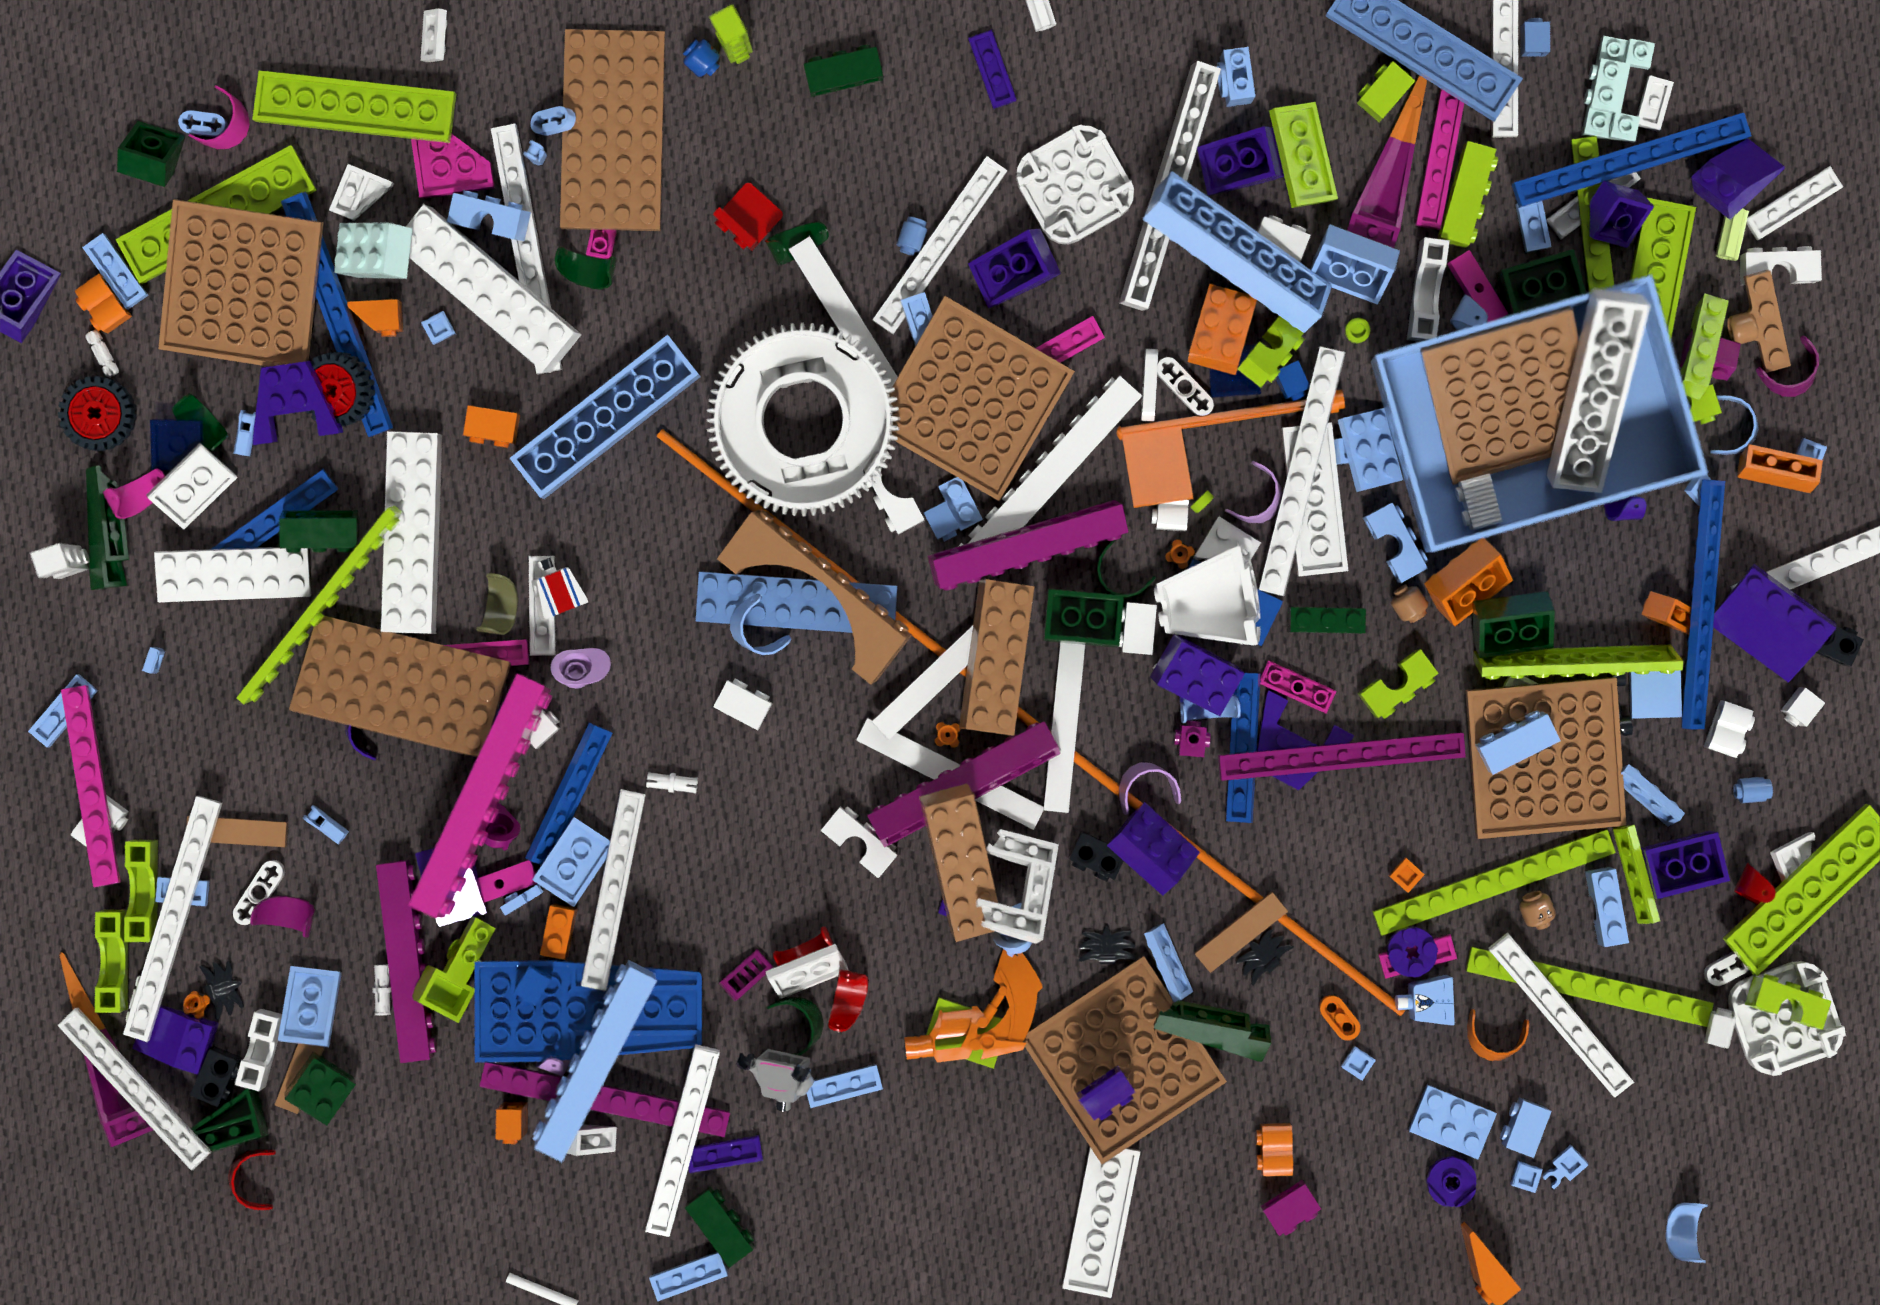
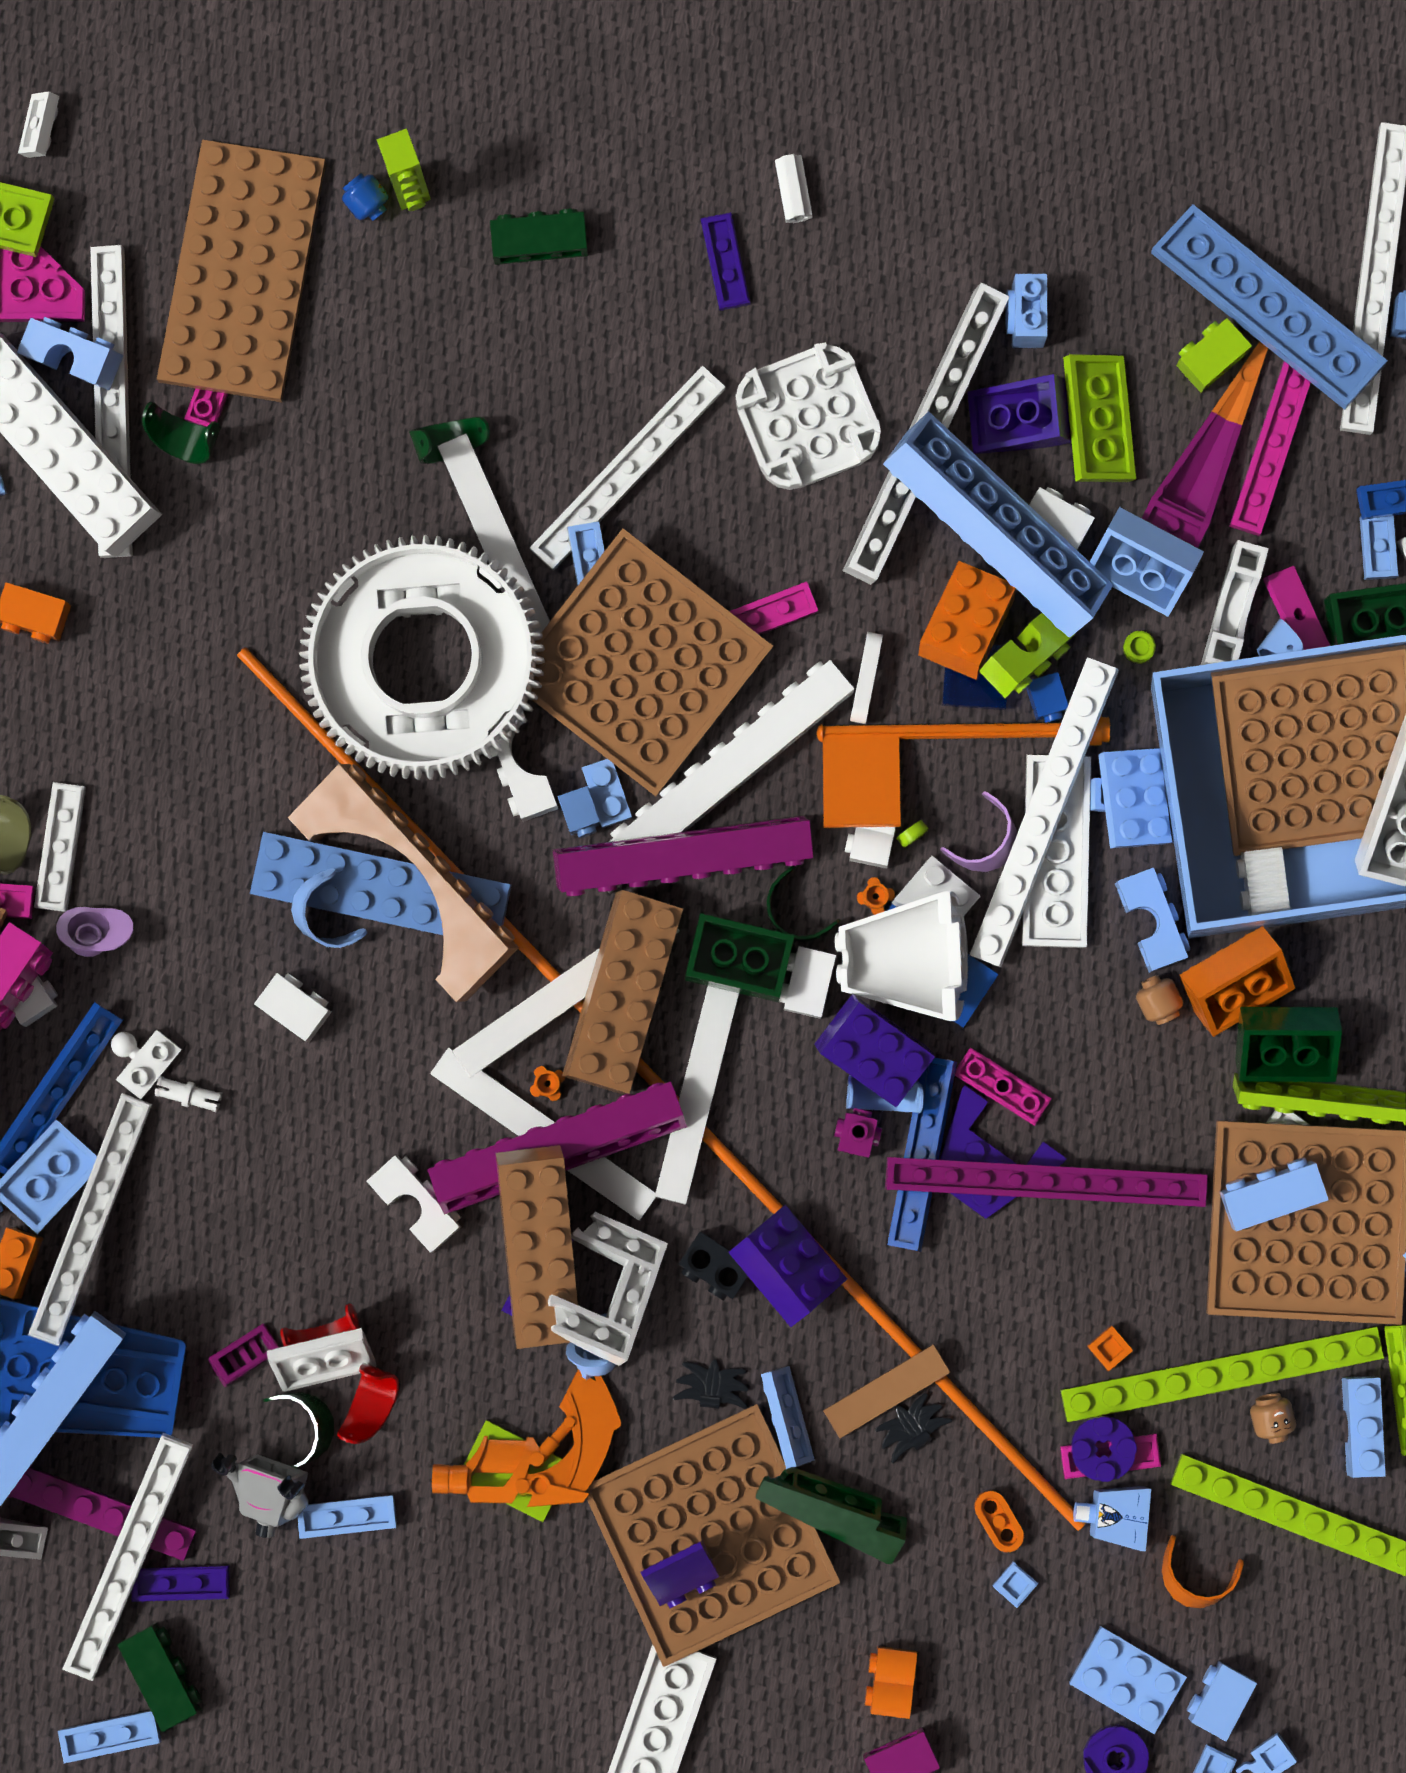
camera: 20 degrees right, 5 degrees down
light blue brick [510,335,700,499] -> none
light blue bar [523,140,547,165] -> none
light blue beam [530,106,576,136] -> none
torso [532,557,588,620] -> none
red bracket [713,183,783,251] -> none
medium blue brick [896,216,927,256] -> none
dark purple slope [968,229,1061,308] -> none
lavender piece [1119,762,1181,815] -> none
white beam [1157,357,1214,416] -> none
dark green brick [1287,607,1366,634] -> none
lime arch [1358,649,1439,719] -> none
lime brick [1437,141,1498,248] -> none
white tile [1488,932,1634,1098] -> none
none -> white plate [111,1030,182,1099]

